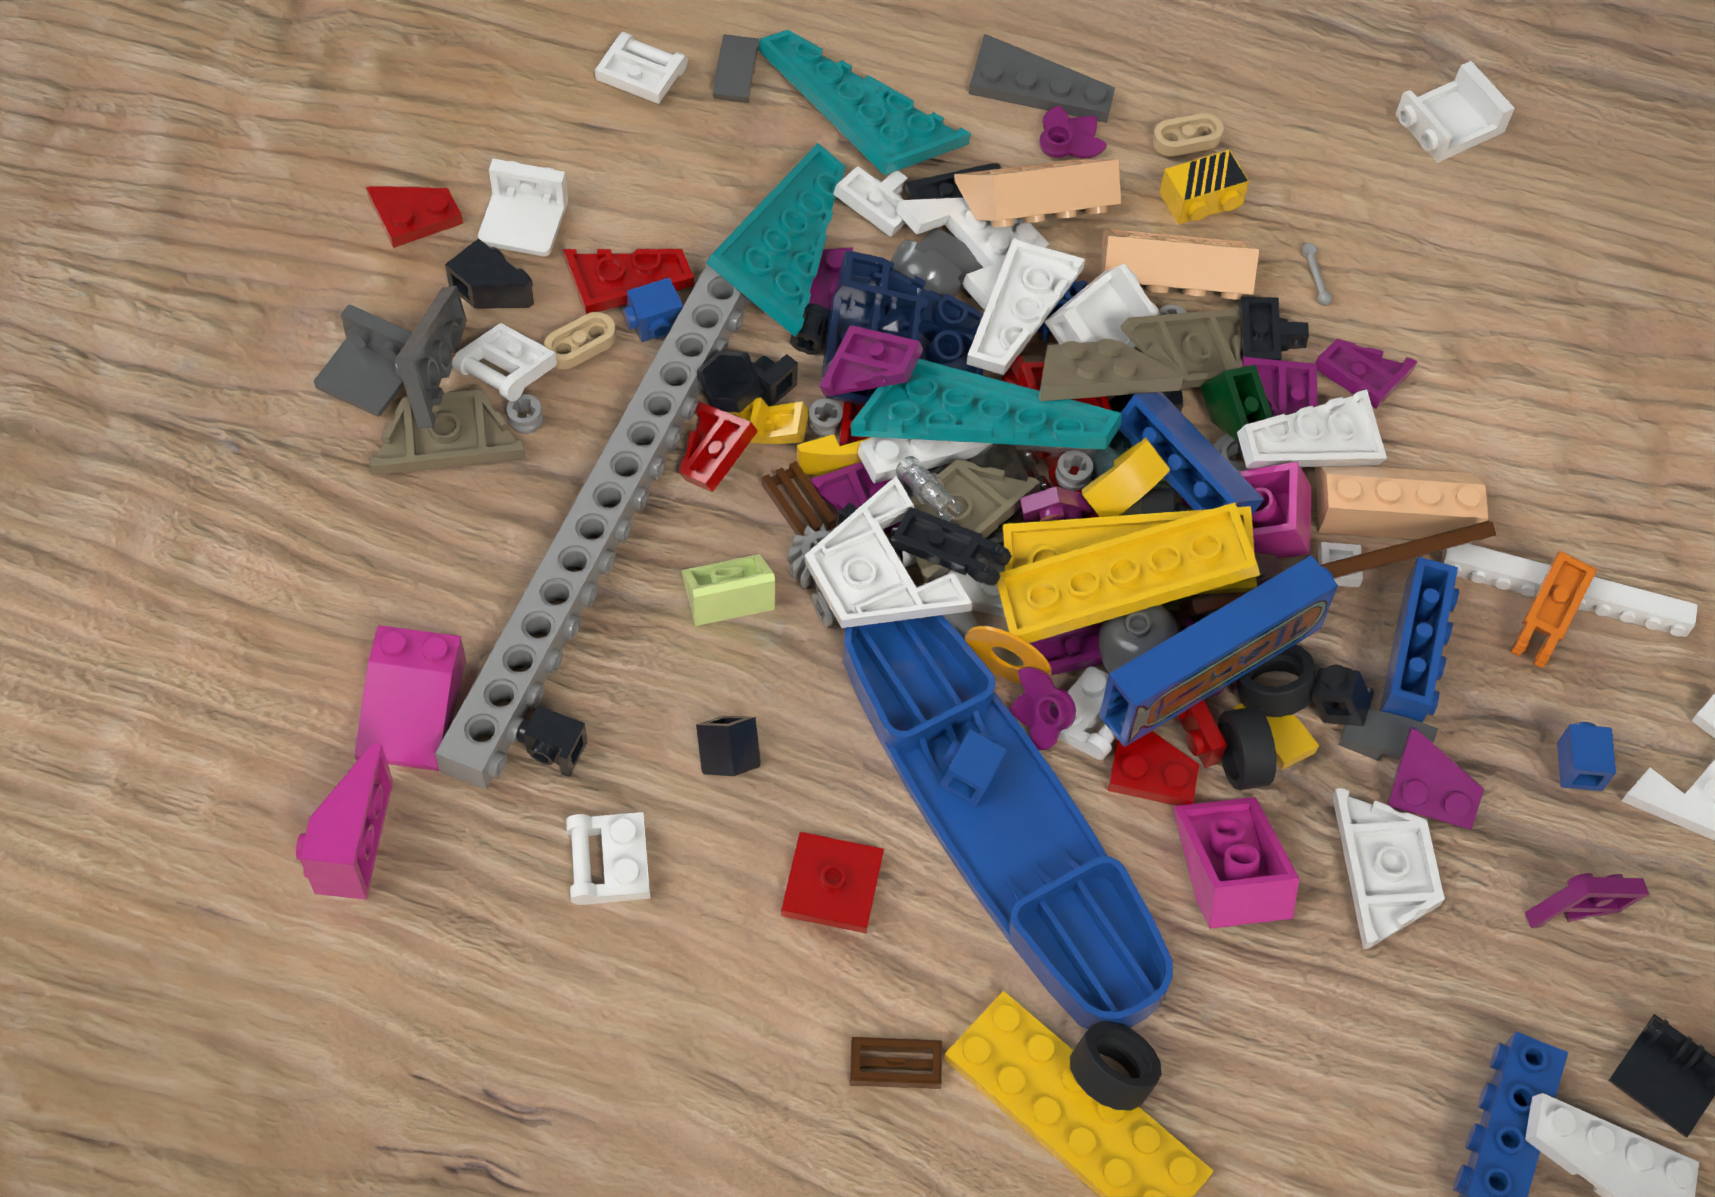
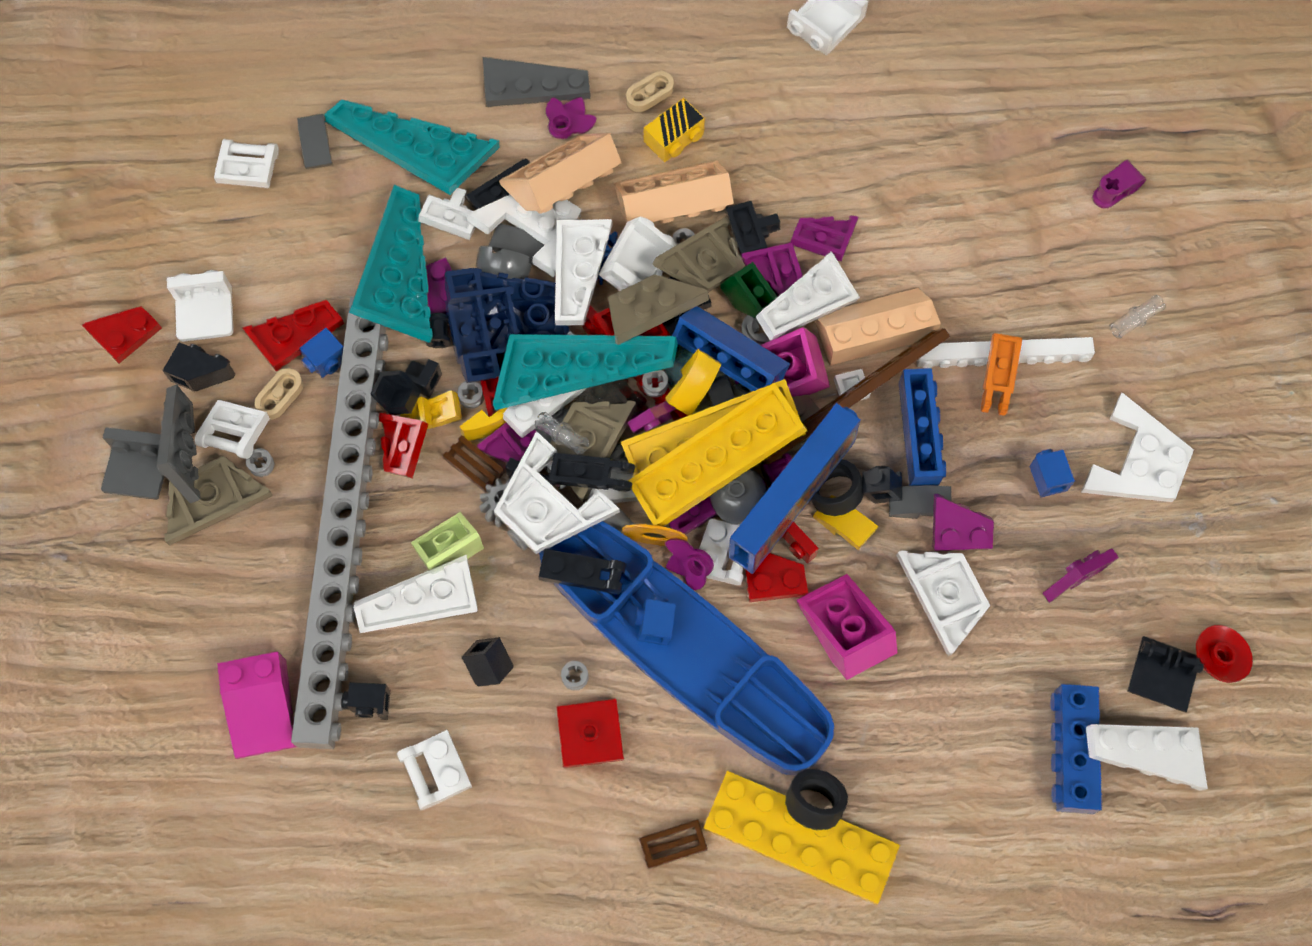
camera: 15 degrees left, 10 degrees up
dark pink slope [296,743,393,900] -> none
magenta wing [819,325,923,396] -> none
black tyre [1218,706,1276,791] -> none
light grey hinge [1301,243,1332,306] -> none
none -> white wing [354,555,478,633]
none -> black plate [538,549,627,594]
none -> light grey bush [561,661,588,690]

